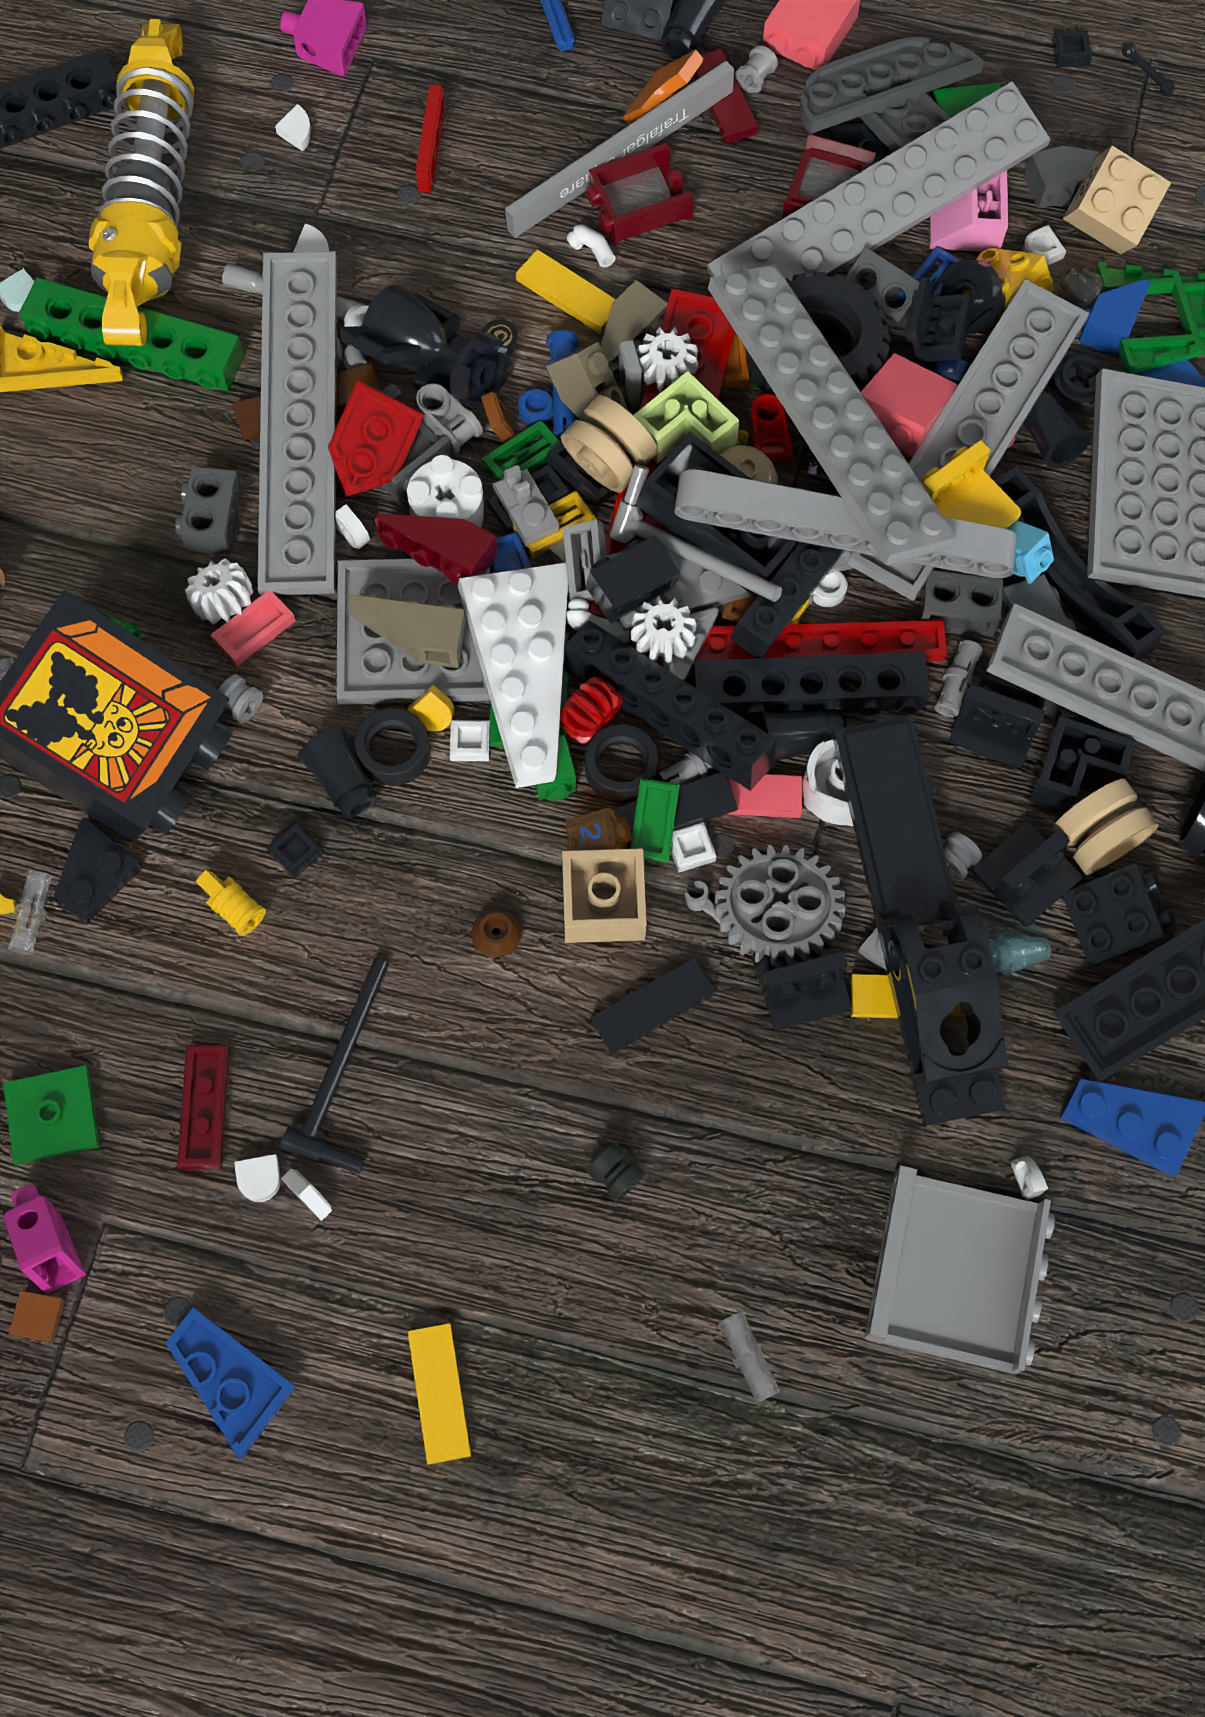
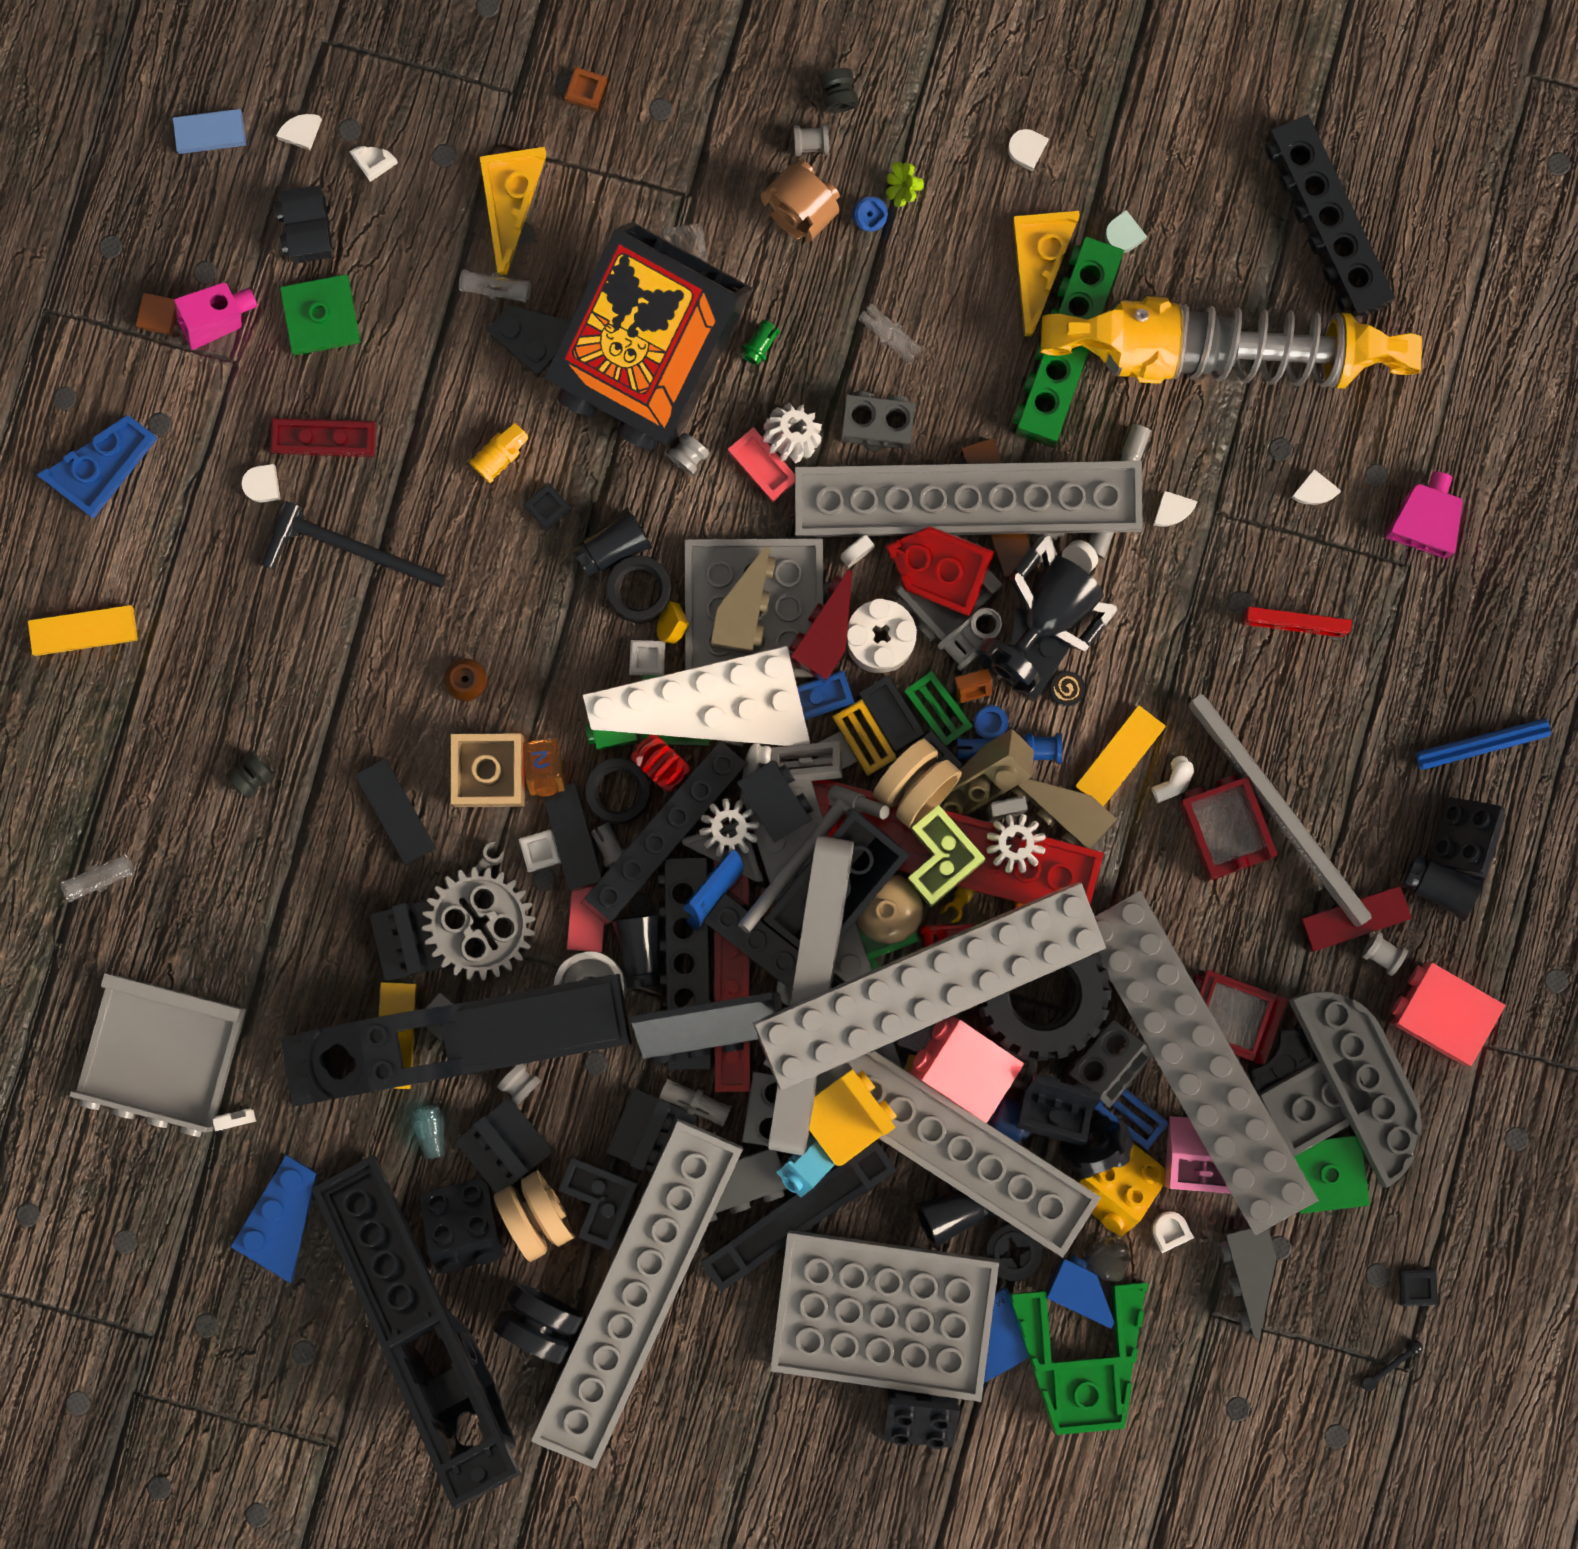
camera: 90 degrees right, 15 degrees up
white tile [281,1168,332,1221] -> none
light grey plate [493,464,559,546] -> none
orange tile [622,49,703,125] -> none
green tile [630,779,680,863] -> none
tan brick [1063,146,1171,255] -> none
none -> slope [630,992,782,1064]
none -> blue slope [682,850,744,930]
none -> clear pin [858,303,924,365]

